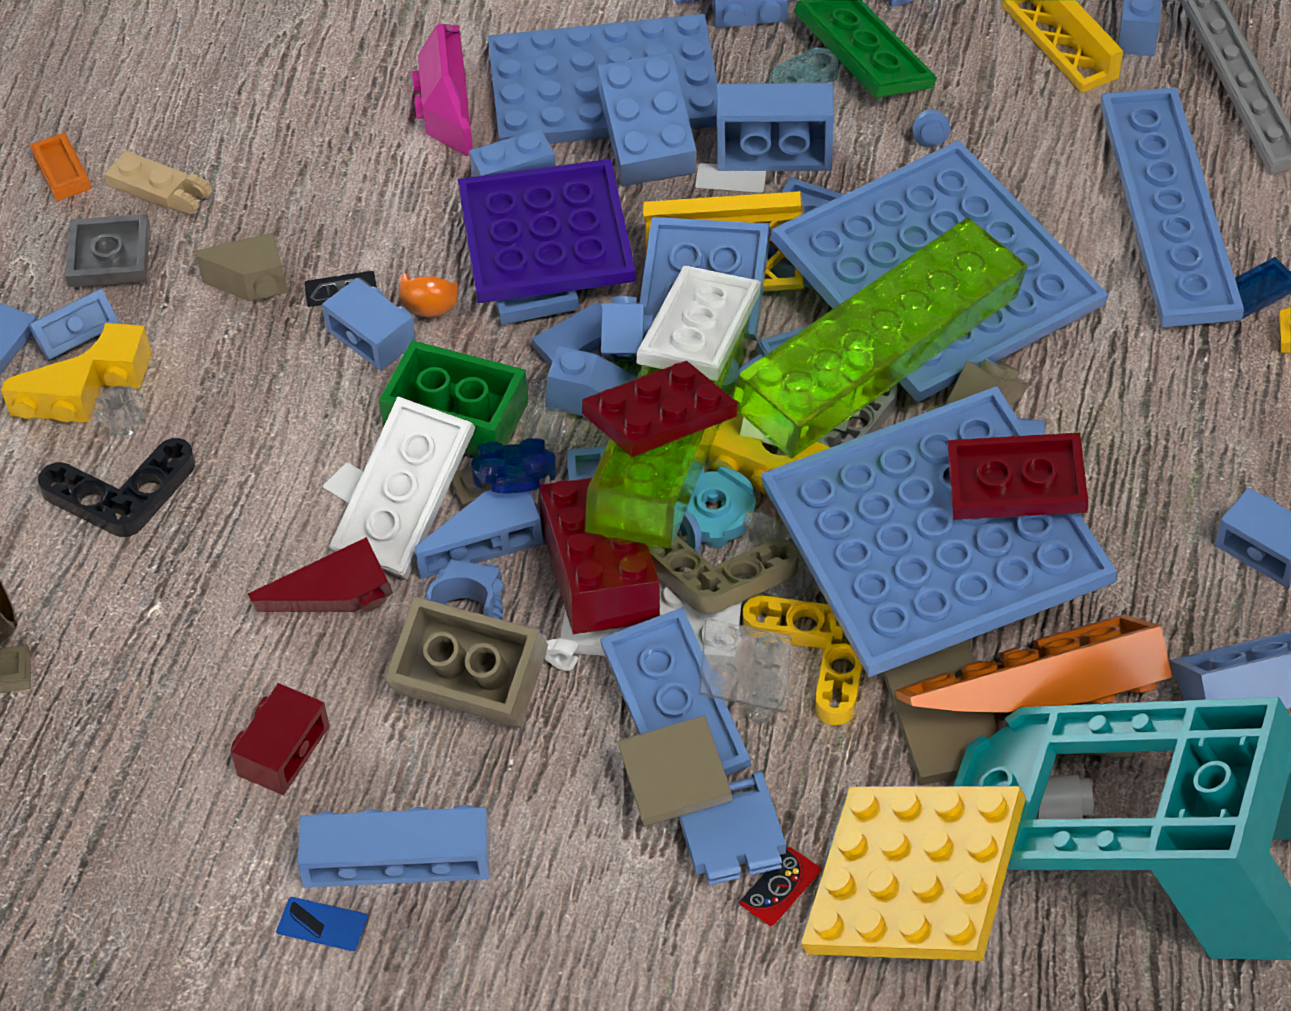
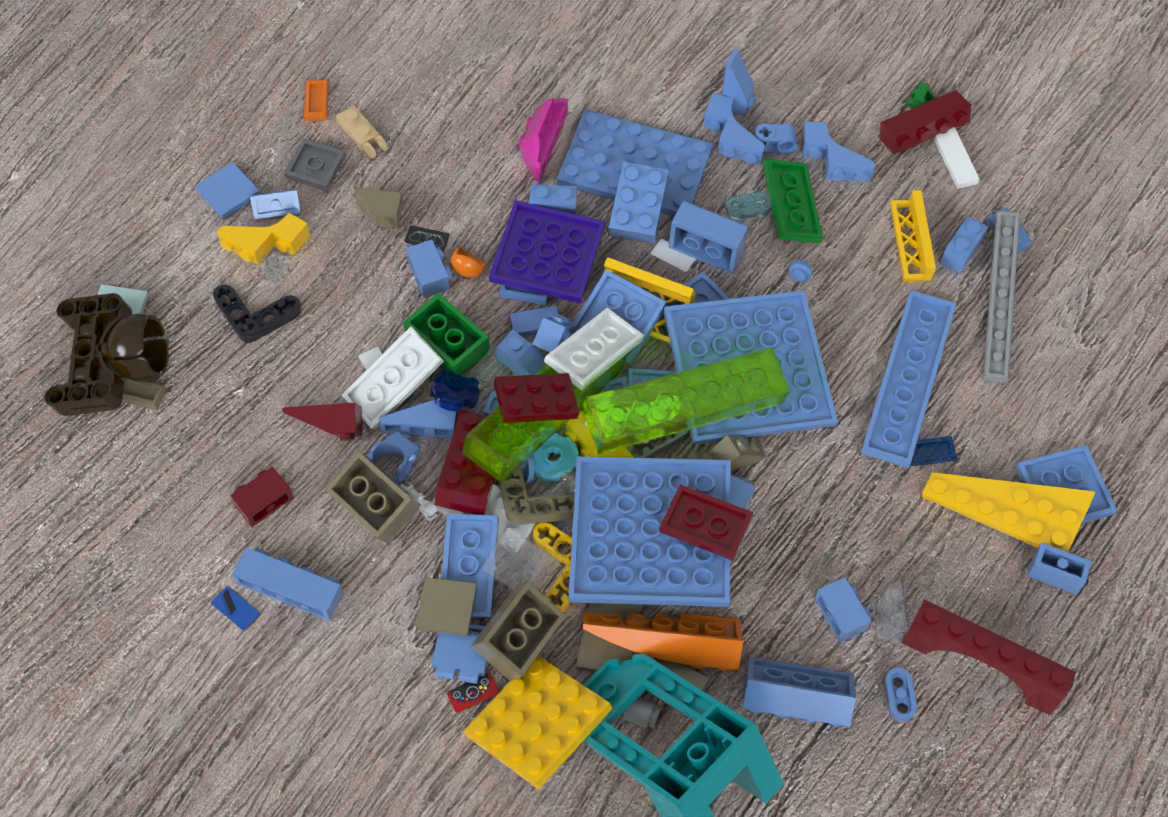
camera: 20 degrees right, 10 degrees up
none -> dark tan brick [470,581,566,681]

